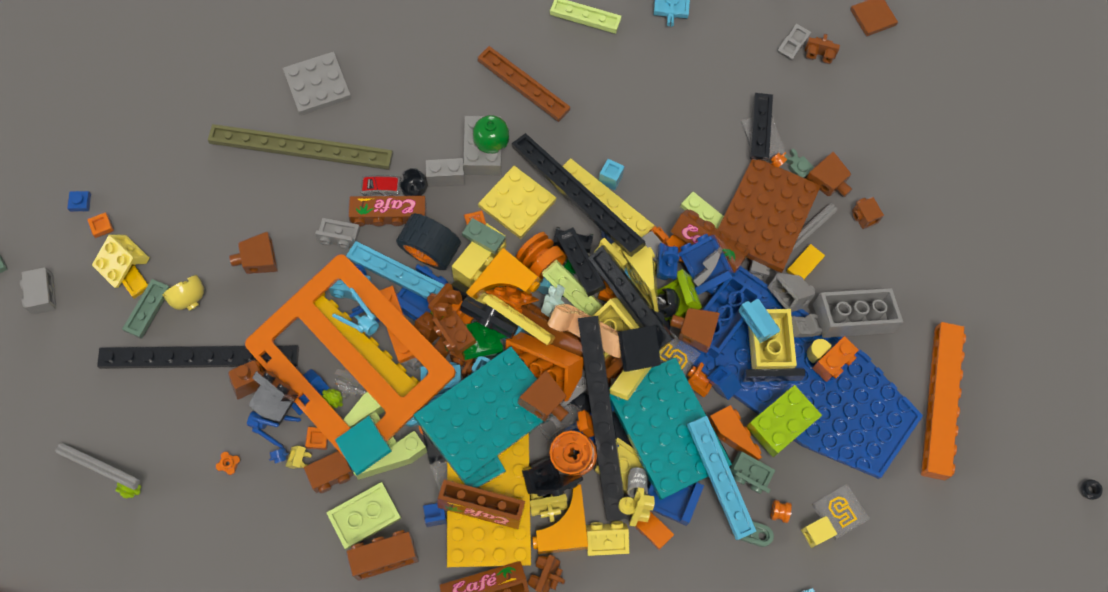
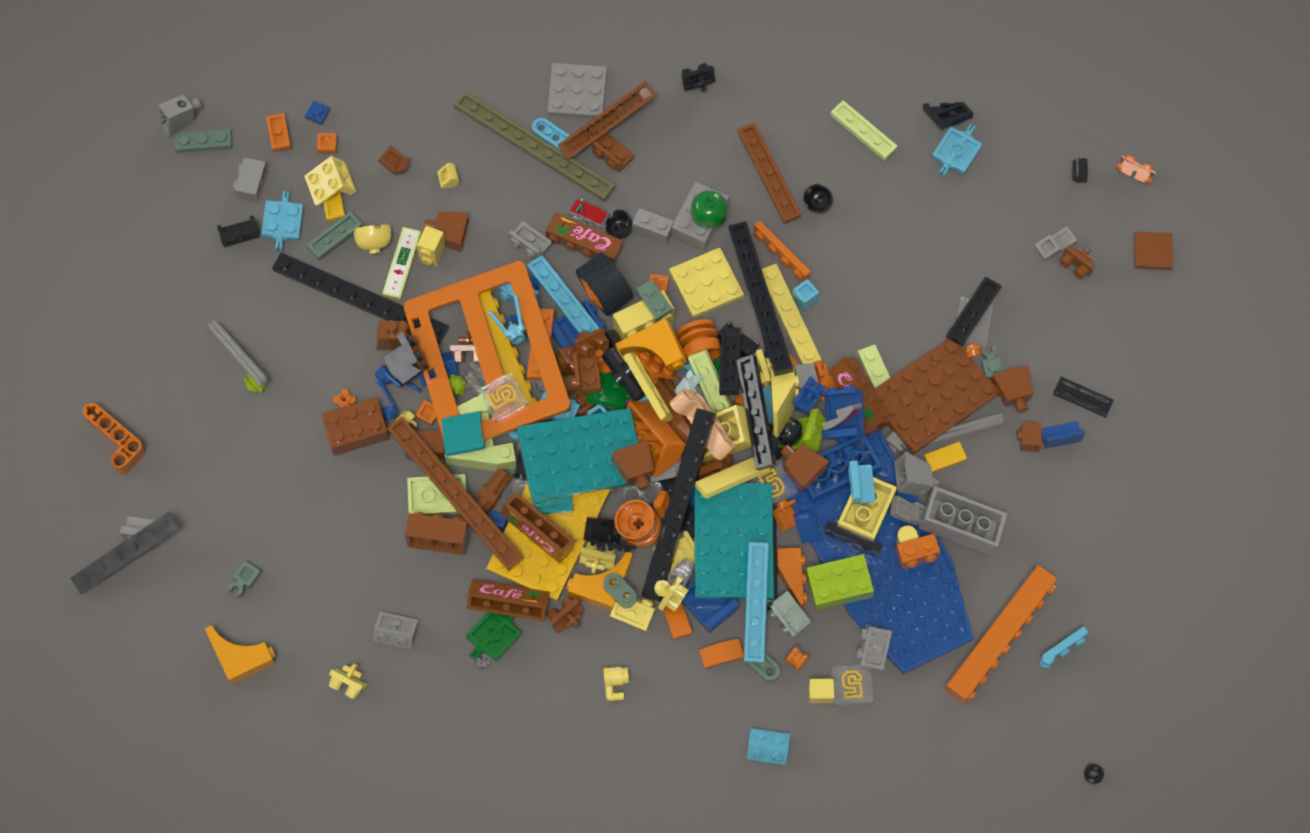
camera: 30 degrees right, 0 degrees up
black tile [618,325,661,372] -> none
none -> black hinge [217,216,260,248]
none -> medium azure plate [261,191,303,252]
none -> orange plate [266,113,291,152]
none -> dark orange brick [321,397,389,456]
none -> dark orange bracket [377,146,410,175]
none -> tile [382,227,421,300]
none -> dark orange plate [387,416,523,572]
none -> light yellow brick [417,226,446,266]
none -> light yellow brick [437,163,459,188]
none -> hips [450,332,479,362]
none -> dark orange piece [475,469,512,515]
none -> clear tile [477,372,529,423]
none -> medium azure plate [532,118,579,157]
none -> dark orange slope [558,81,656,160]
none -> dark orange bracket [592,133,634,173]
none -> sand green plate [603,573,637,608]
none -> black hips [681,63,716,92]
none -> orange slope [699,638,744,669]
none -> orange plate [754,220,811,282]
none -> black hair [803,184,833,214]
none -> light grey bracket [856,624,892,670]
none -> medium azure plate [1039,626,1089,669]
none -> blue panel [1042,421,1085,449]
none -> black tile [1053,377,1114,418]

